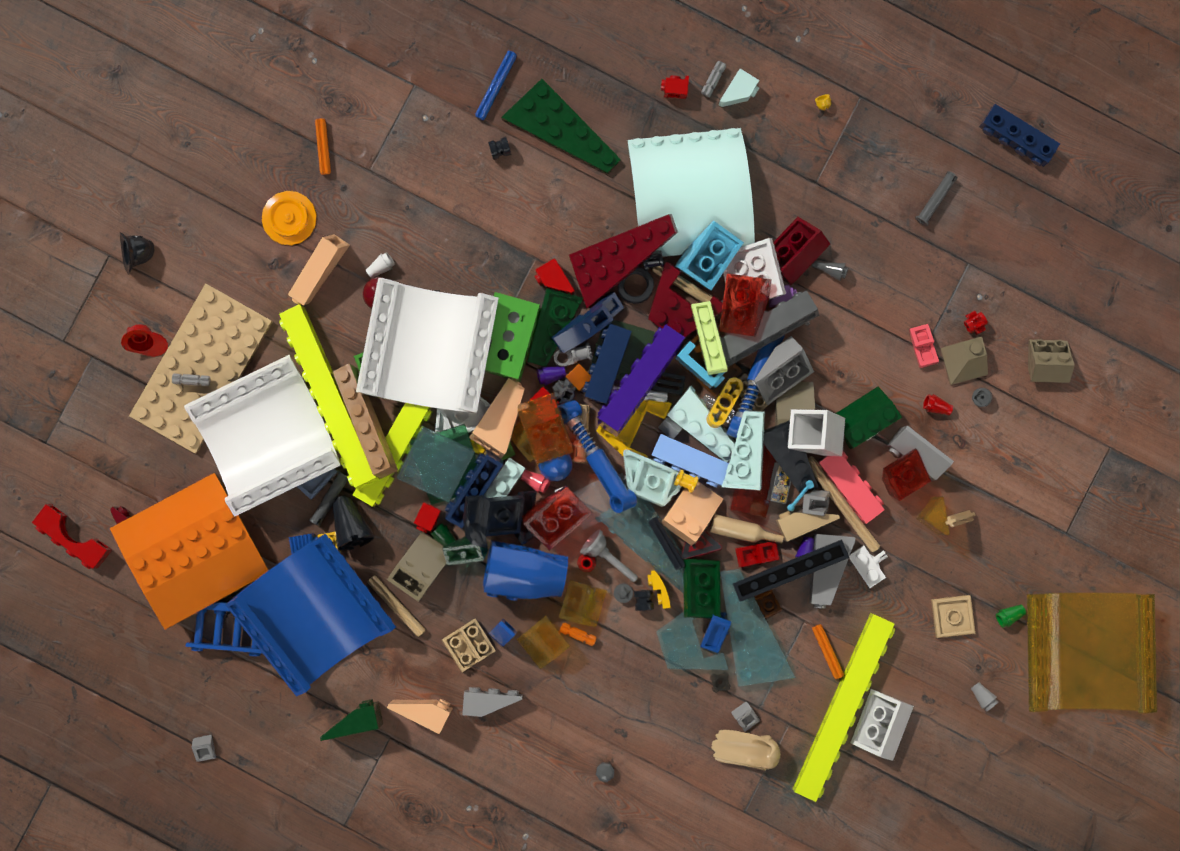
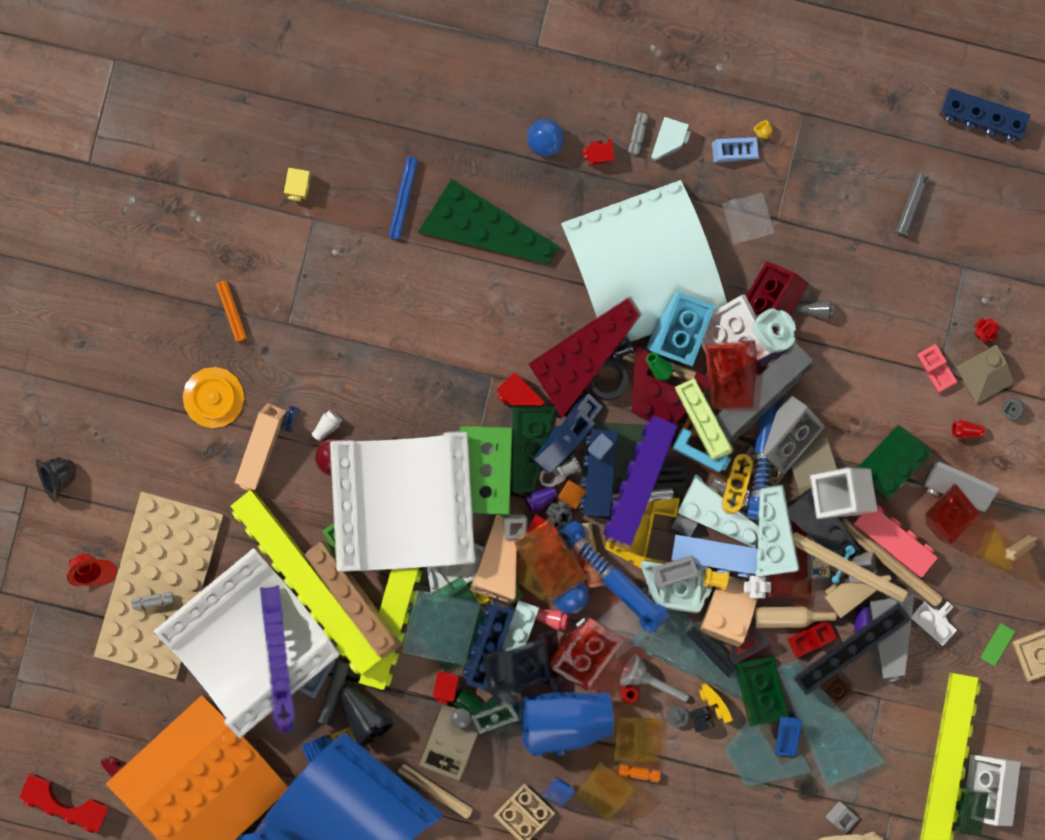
camera: 15 degrees left, 0 degrees up
black wheel [488,137,512,160] -> none
orange axle [812,624,844,679] -> none
none -> dark purple piece [260,585,294,733]
none -> dark blue piece [281,406,299,432]
none -> light yellow brick [284,168,311,201]
none -> dark grey tile [450,708,472,730]
none -> light grey slope [503,514,527,540]
none -> blue piece [527,119,564,157]
none -> sand blue slope [588,433,613,460]
none -> green cone [646,352,673,381]
none -> light grey tile [652,556,699,588]
none -> light blue slope [712,137,759,163]
none -> clear hinge [722,193,774,245]
none -> white gear [744,576,771,598]
none -> light aqua plate [752,309,796,353]
none -> tan axle [793,532,908,603]
none -> clear green slope [953,785,989,835]
none -> bright green sticker [980,623,1015,666]

